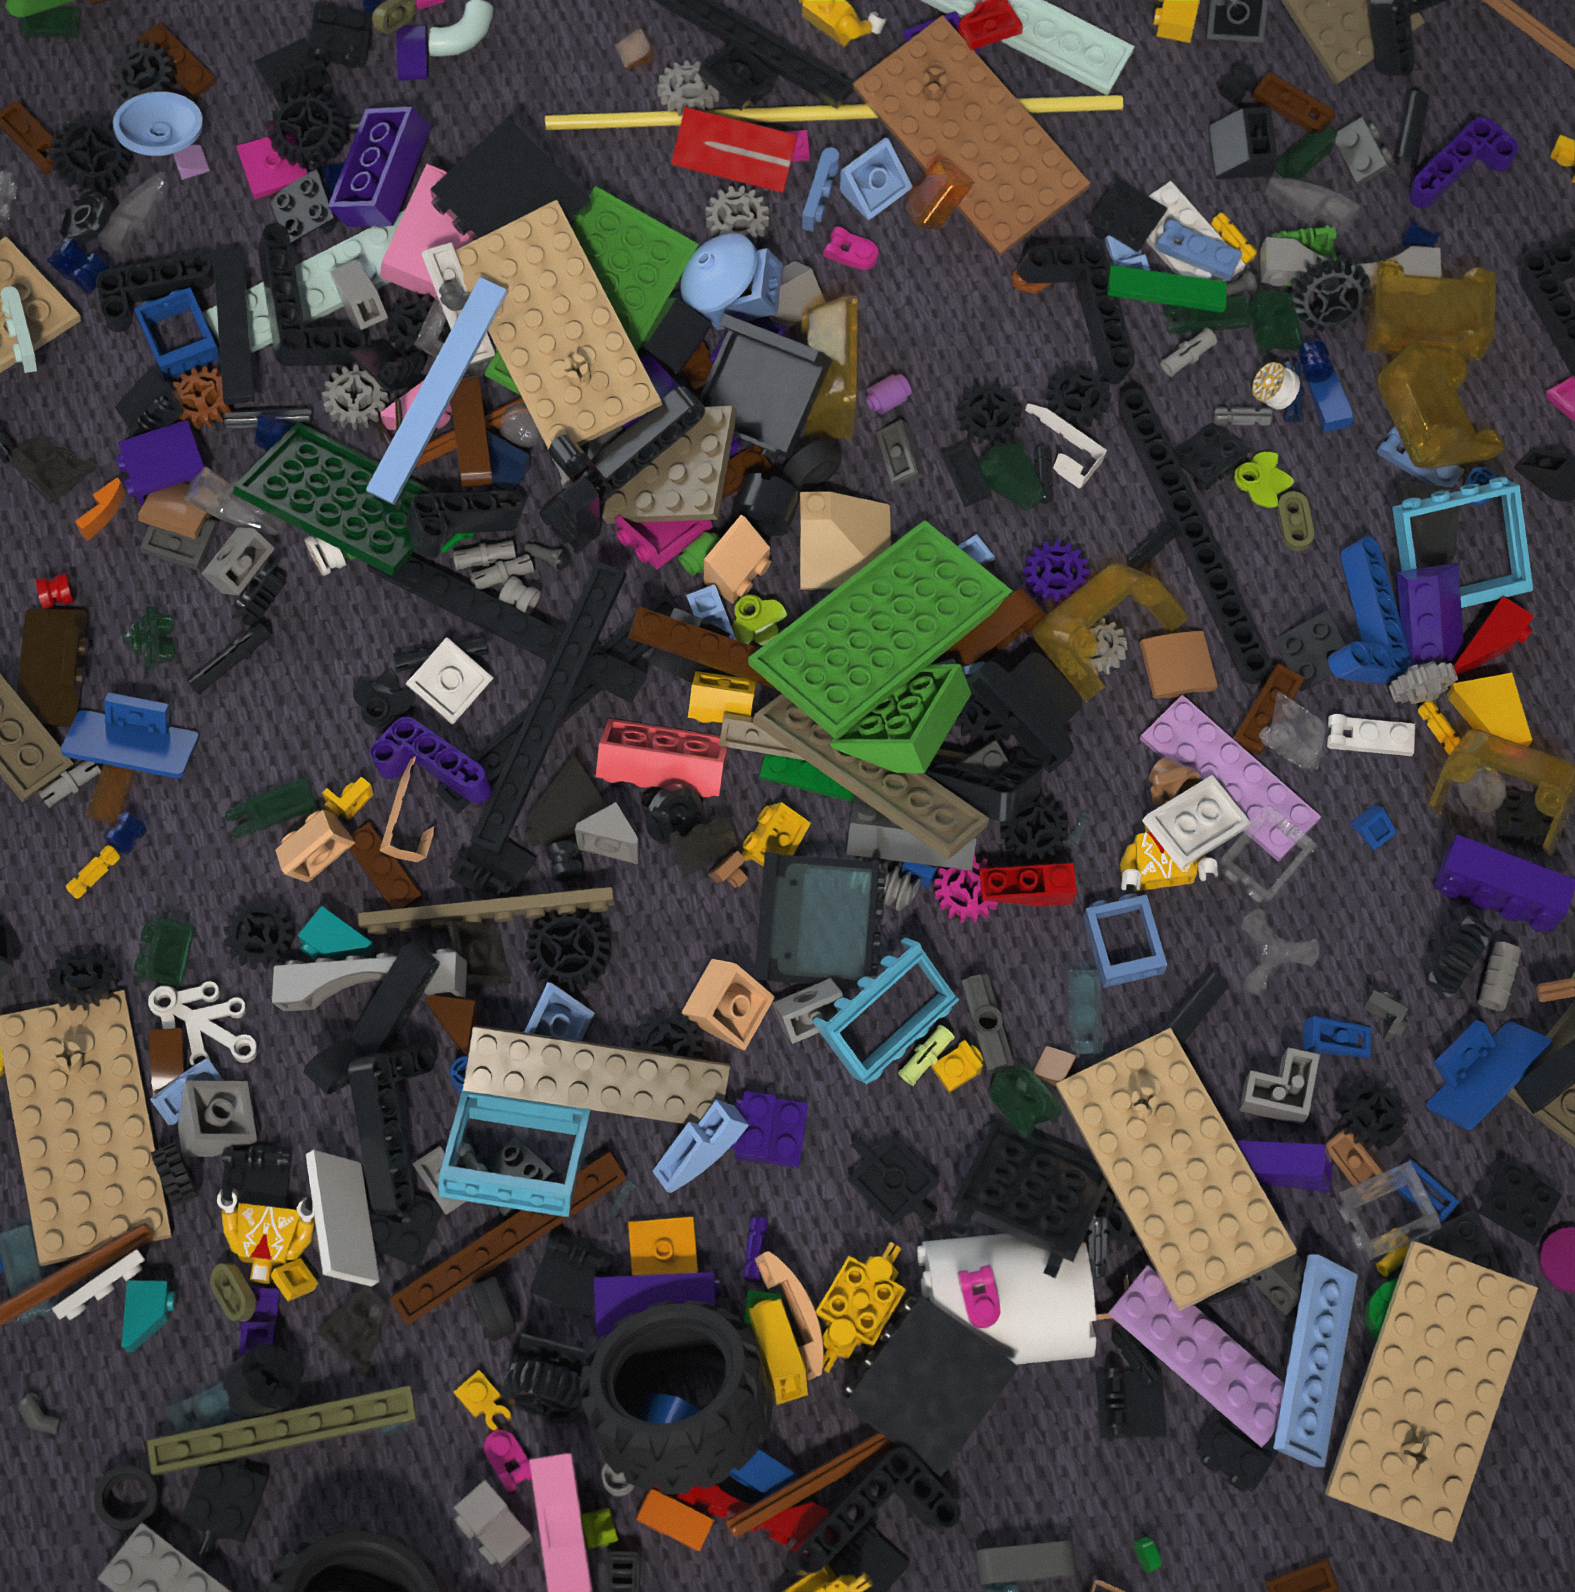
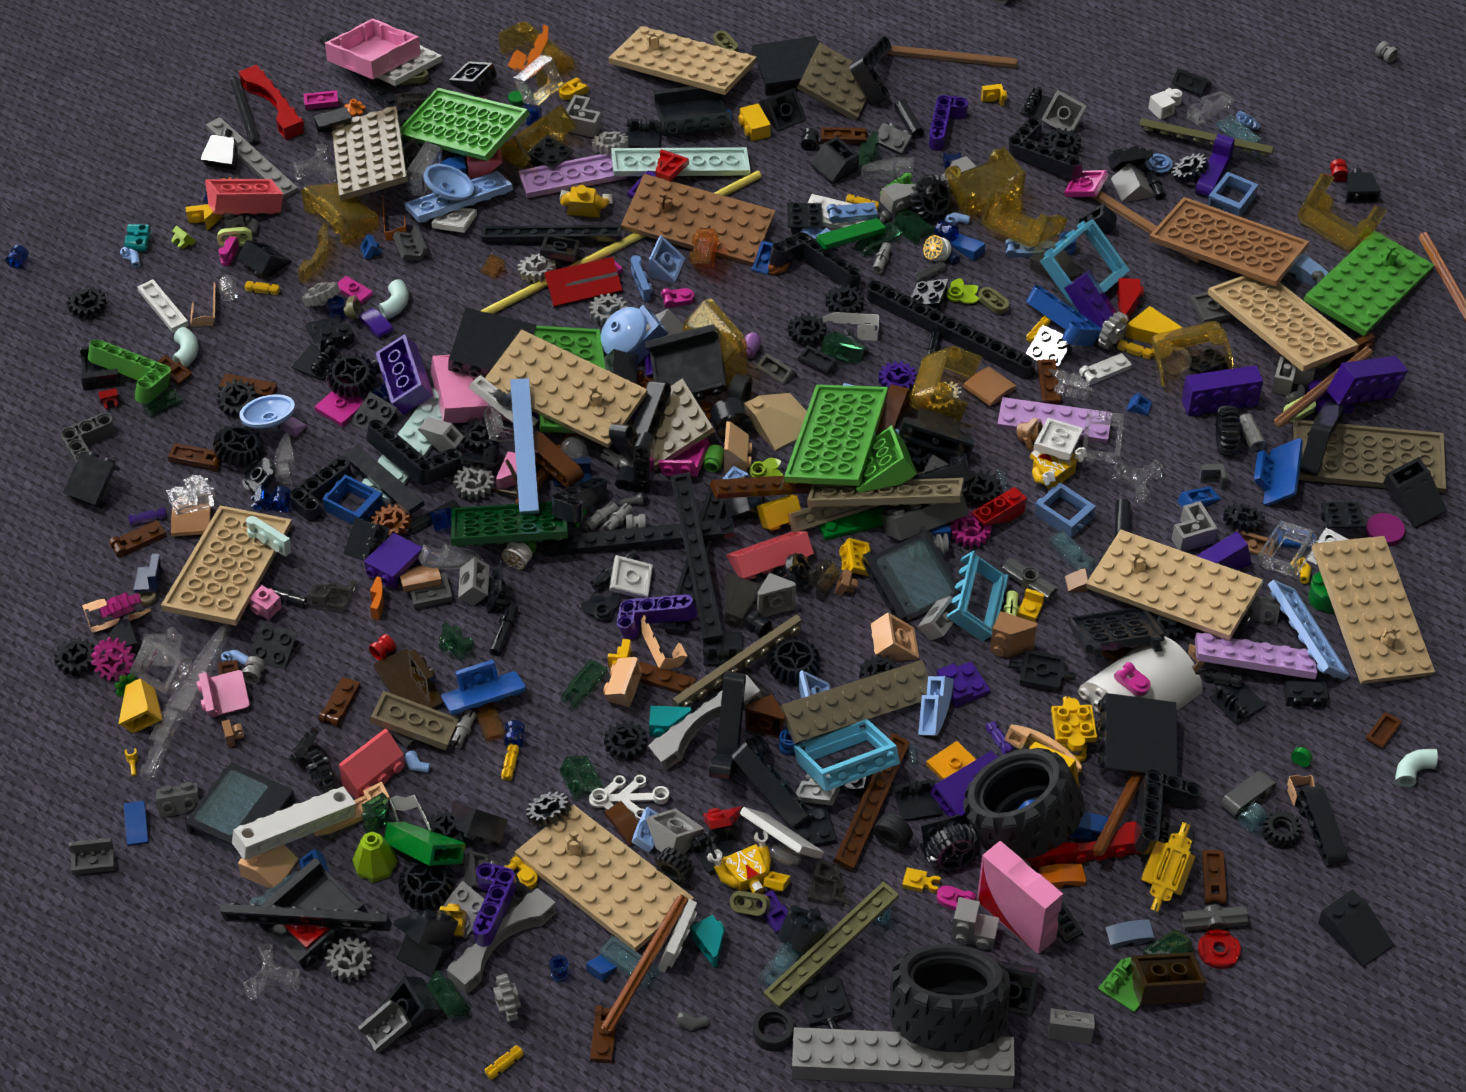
camera: 30 degrees left, 20 degrees down
clear green bracket [987,1063,1064,1138] -> none
none -> red wing [703,806,742,829]
none -> blue slope [751,241,773,275]
none -> light blue arm [945,212,971,226]
none -> medium nougat slope [990,611,1038,658]
none -> yellow axle [1026,316,1051,343]

